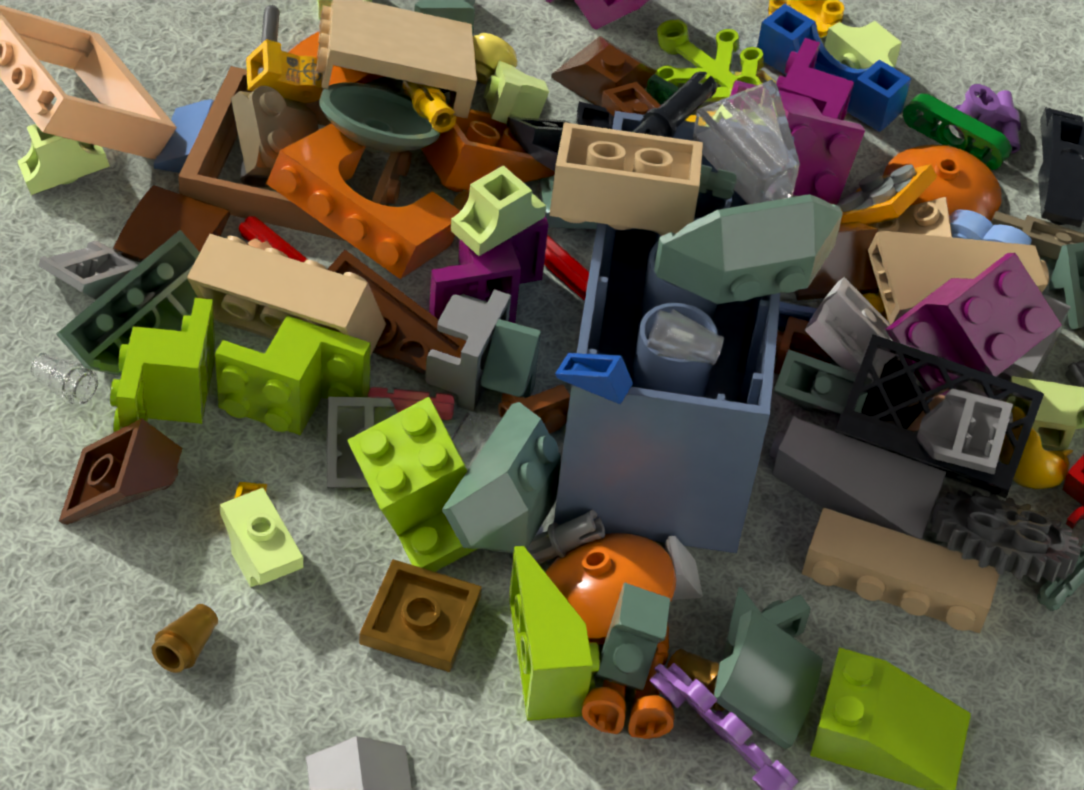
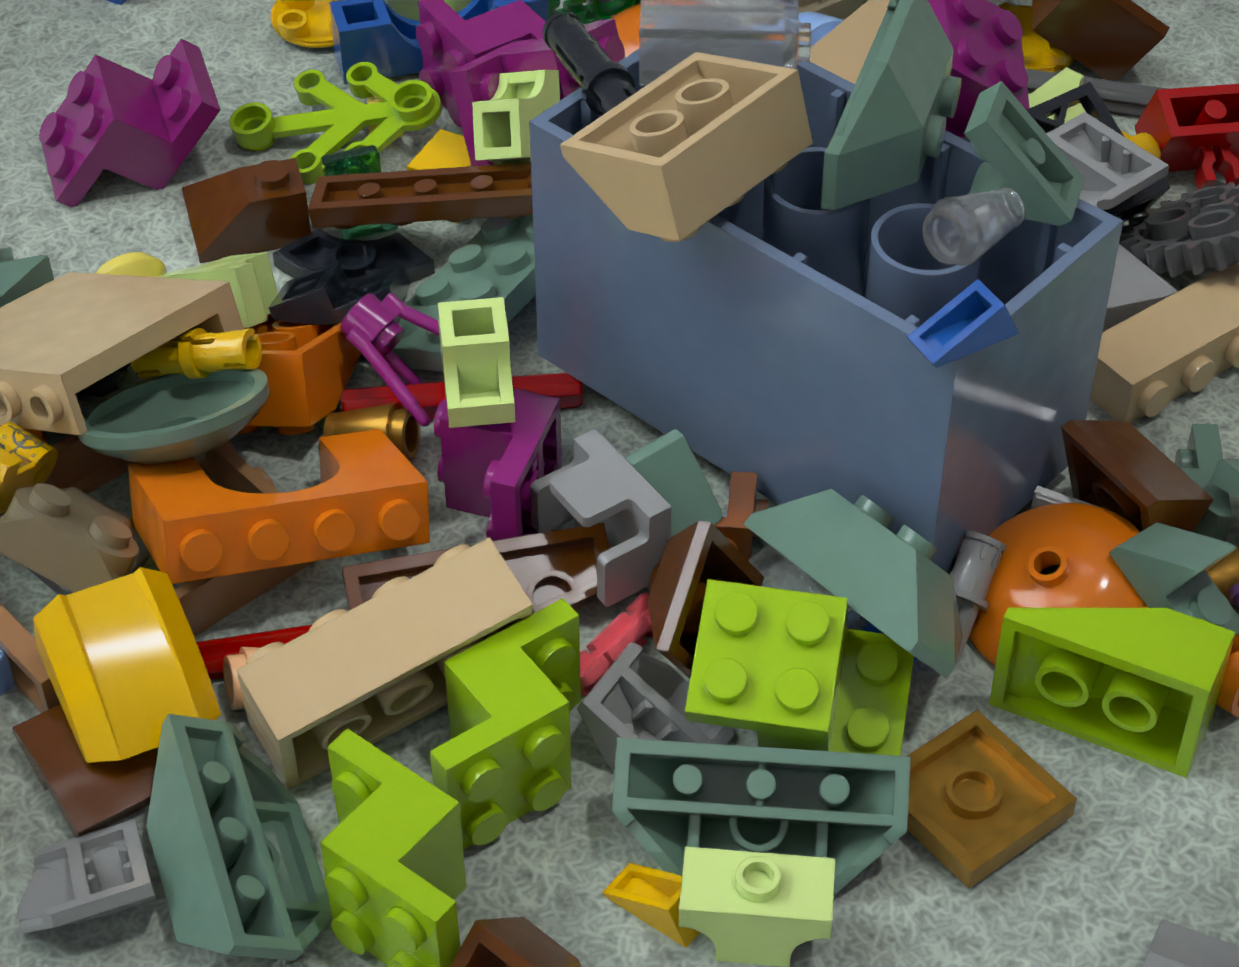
camera: 50 degrees left, 5 degrees down
none -> yellow slope [33,567,221,763]
none -> magenta plant [340,292,440,427]
none -> sand green wedge [612,738,911,896]
none -> reddish brown slope [647,521,764,679]
none -> sand green slope [964,81,1085,226]
none -> reddish brown slope [1061,420,1214,532]

